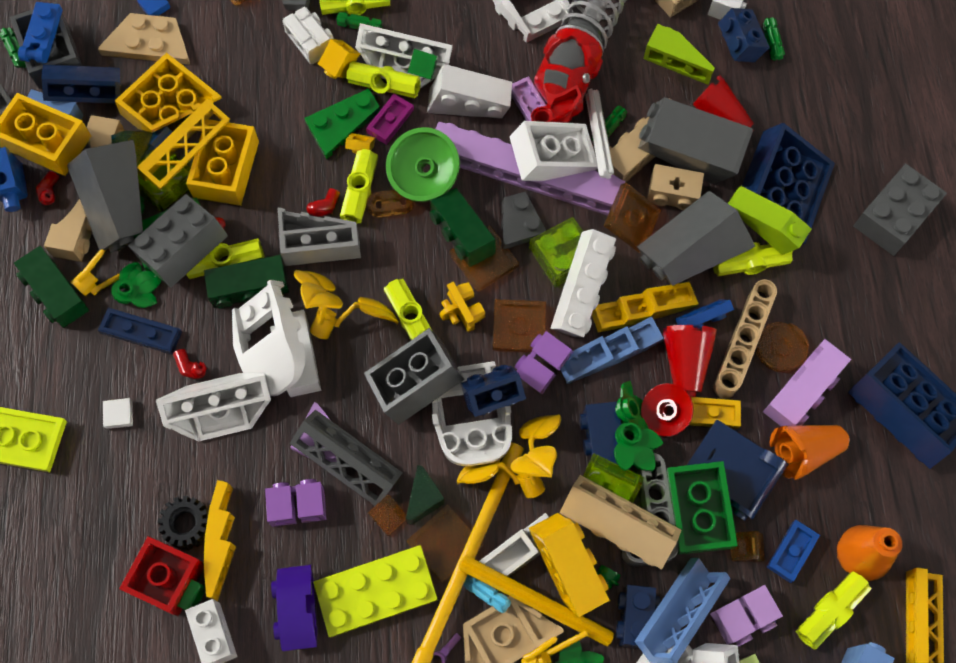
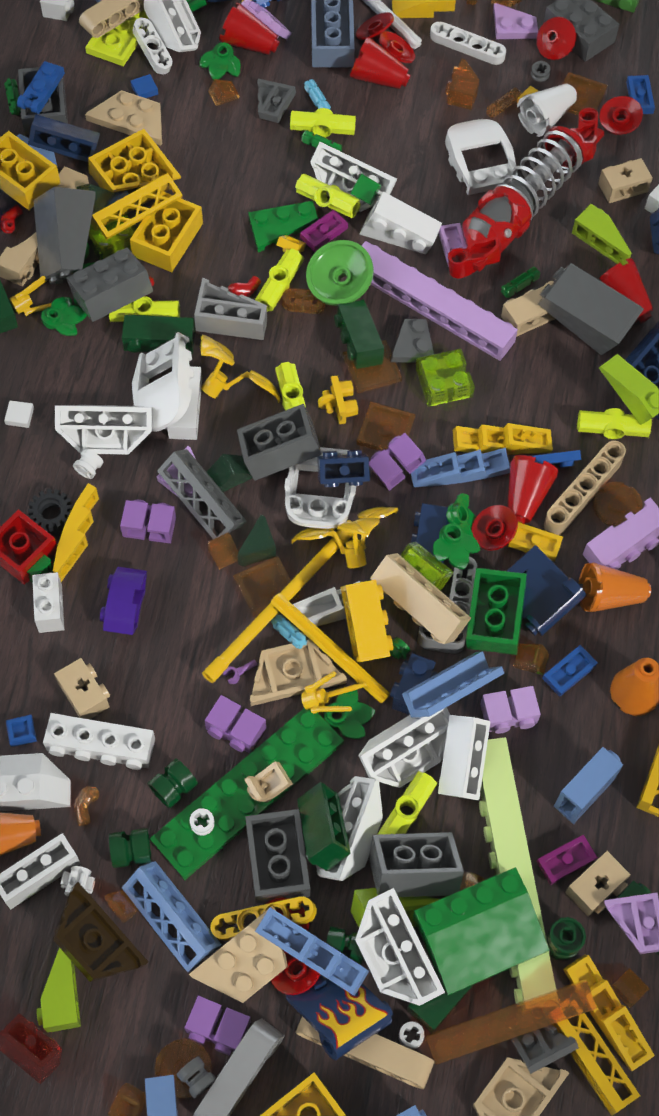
camera: 15 degrees right, 5 degrees down
dark blue tile [98,308,182,355] -> none
red arm [173,349,207,380] -> none
white brick [283,7,334,64] -> none
neon yellow plate [313,545,438,637] -> none
yellow brick [318,39,360,79] -> none
white slope [510,121,598,181] -> none
white brick [550,229,616,337] -> none
white axle [585,88,614,179] -> none
clear orange tile [604,183,661,253] -> none
dark grey slope [637,191,755,286] -> none
tan brick [647,164,704,210] -> none
neon yellow piece [795,571,872,650] -> none
none -> white wheel [73,449,104,479]
none -> clear green slope [207,454,253,492]

